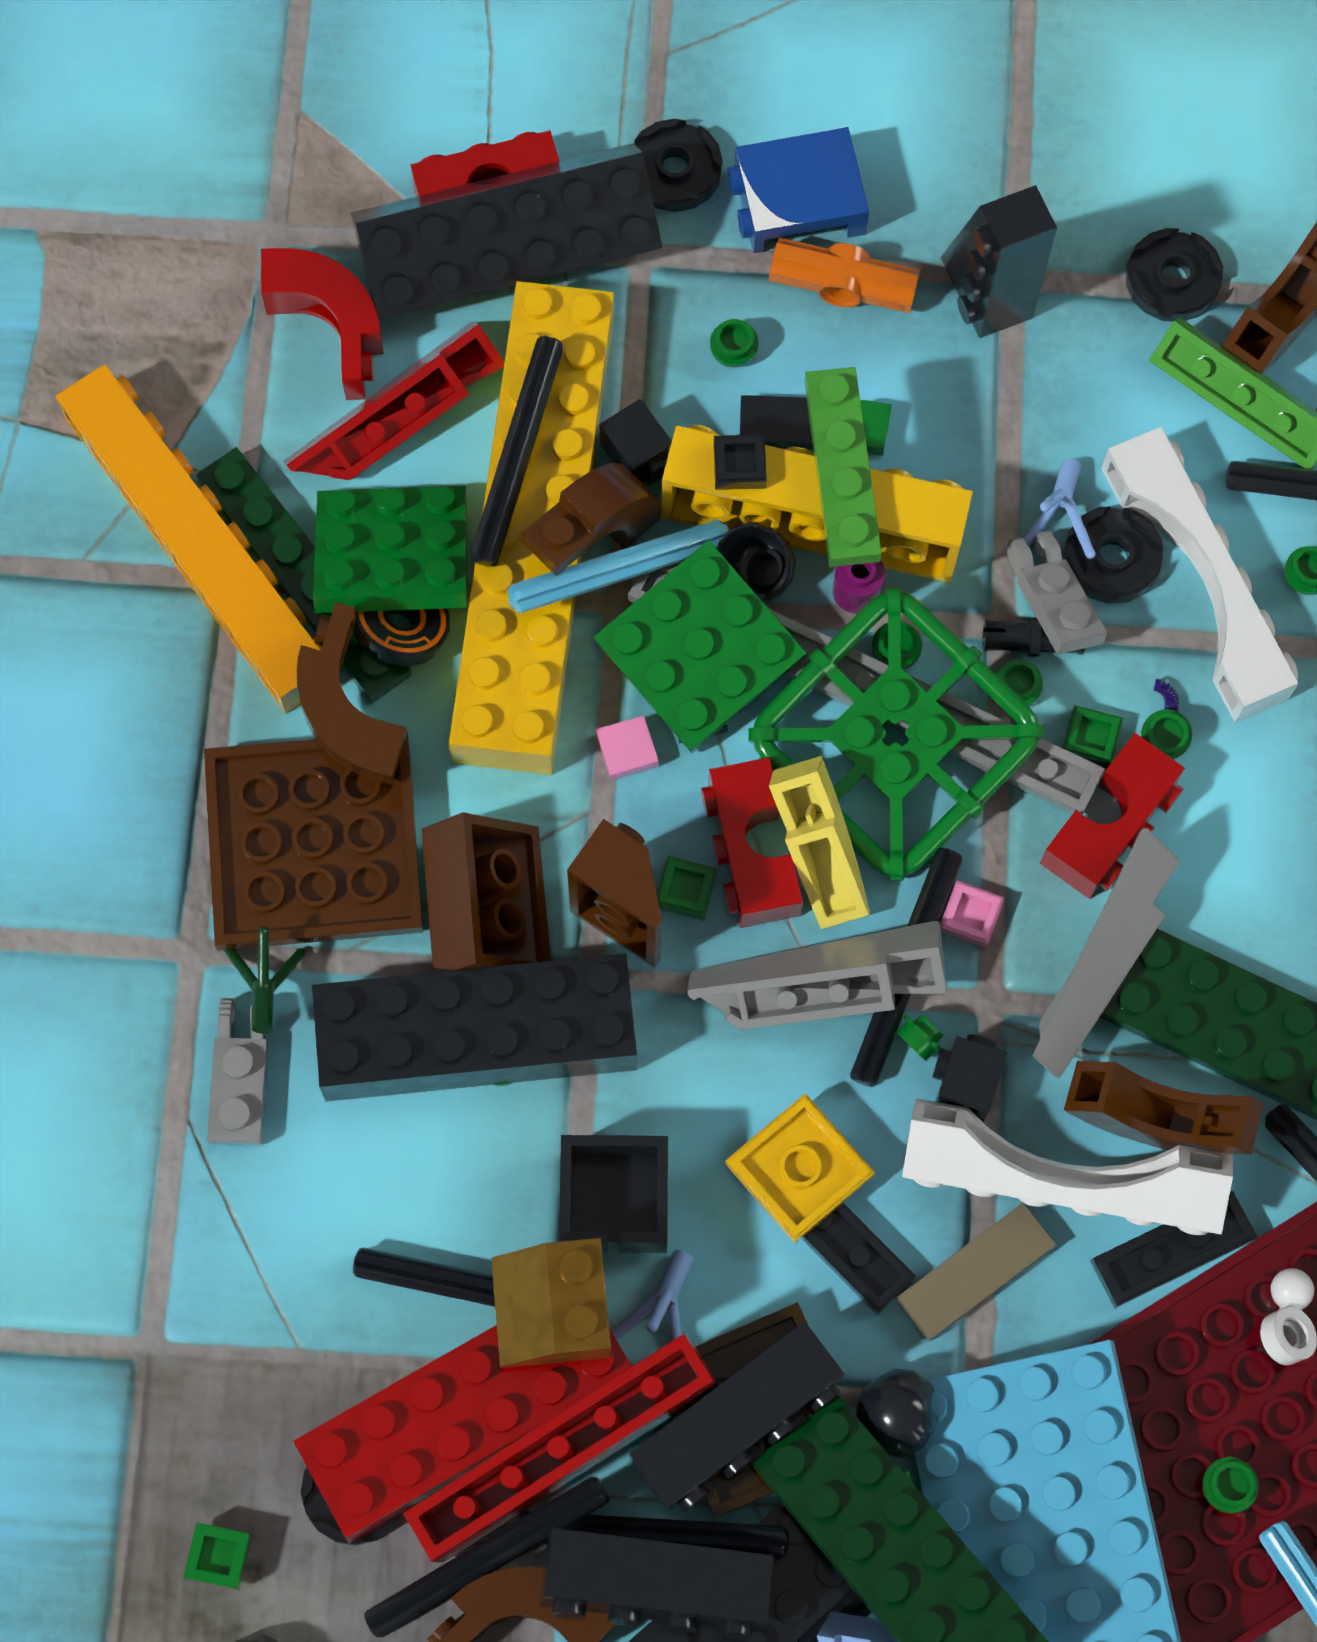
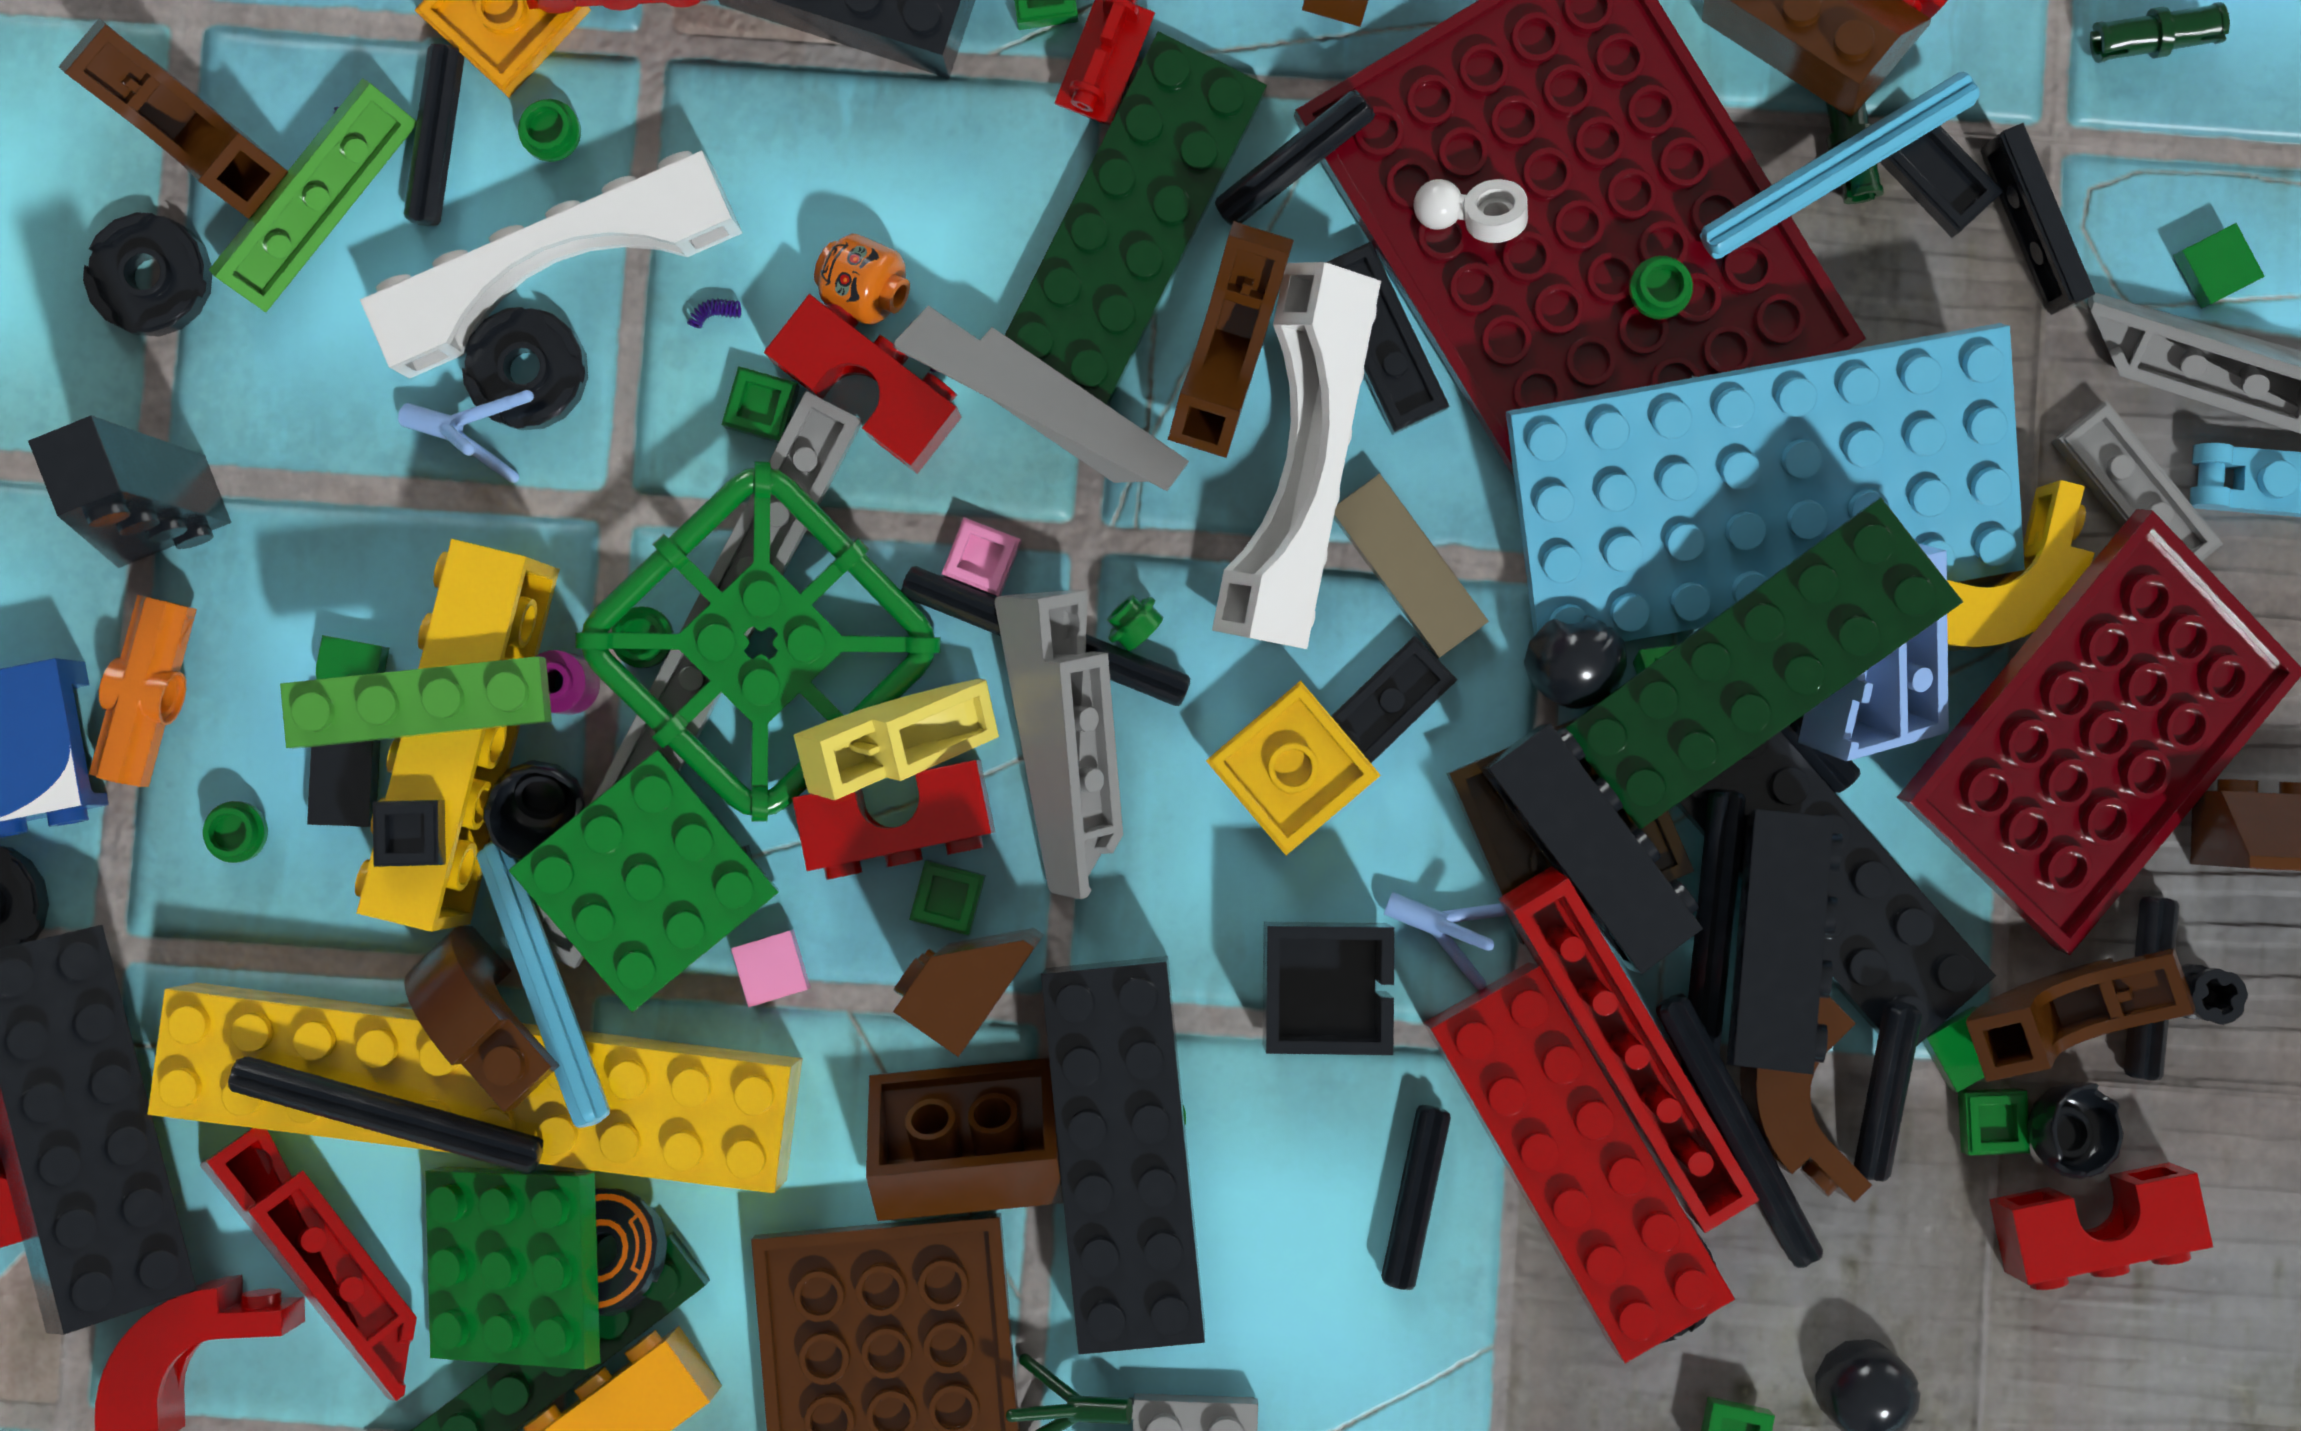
camera: 85 degrees left, 15 degrees up
reddish brown arch [297,602,406,785] -> none
pearl gold slope [491,1238,611,1368] -> none
black brick [599,399,672,484] -> none
black brick [932,1034,1007,1122] -> none
black pin [982,617,1085,657] -> none
green plate [995,659,1043,706] -> none
light grey hinge [1006,531,1107,654] -> none
green plate [1141,709,1192,759] -> none
none -> orange head [814,234,910,325]

